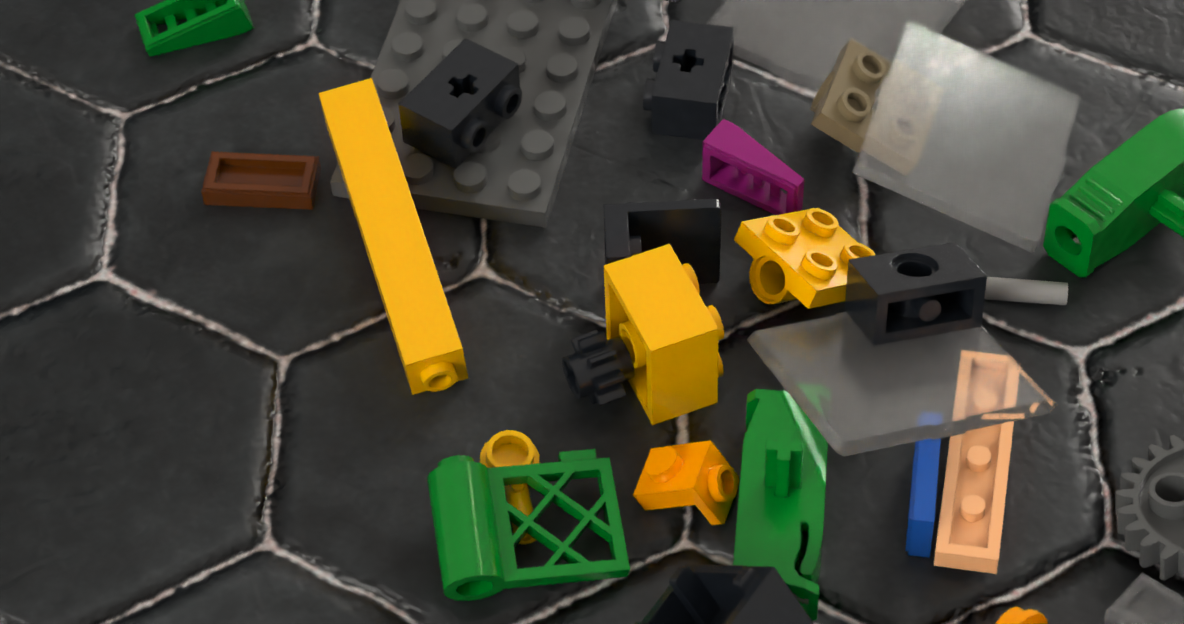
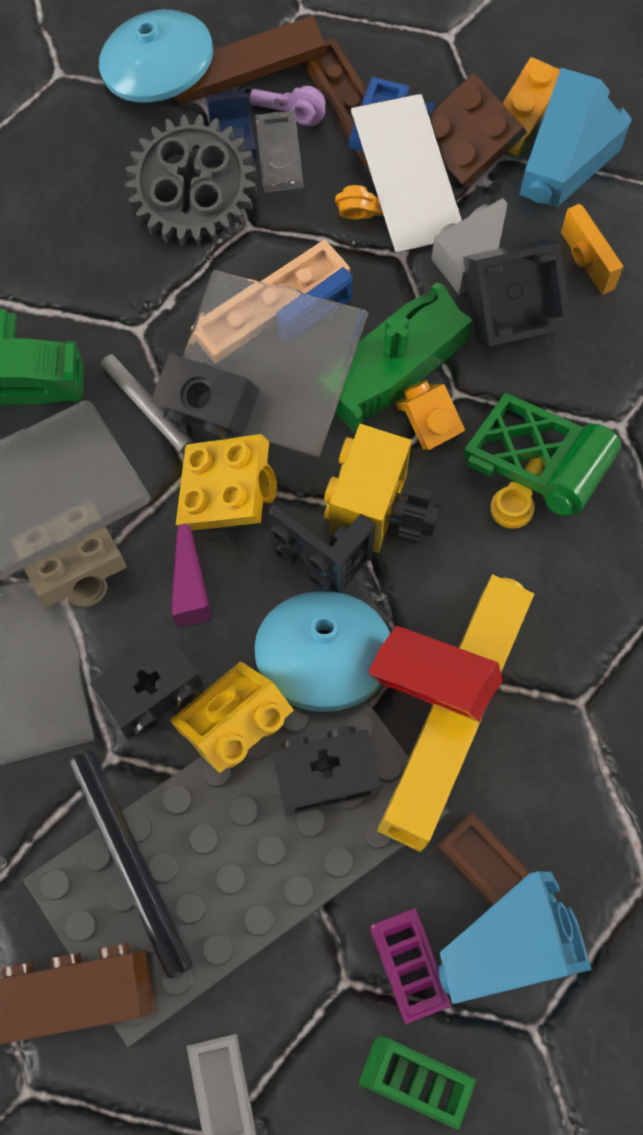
camera: 140 degrees left, 20 degrees up
none -> yellow plate [170,661,294,773]
none -> medium azure dish [255,591,390,712]
none -> red piece [368,626,503,723]
none -> magenta slope [369,908,452,1025]
none -> dark azure slope [439,871,592,1004]

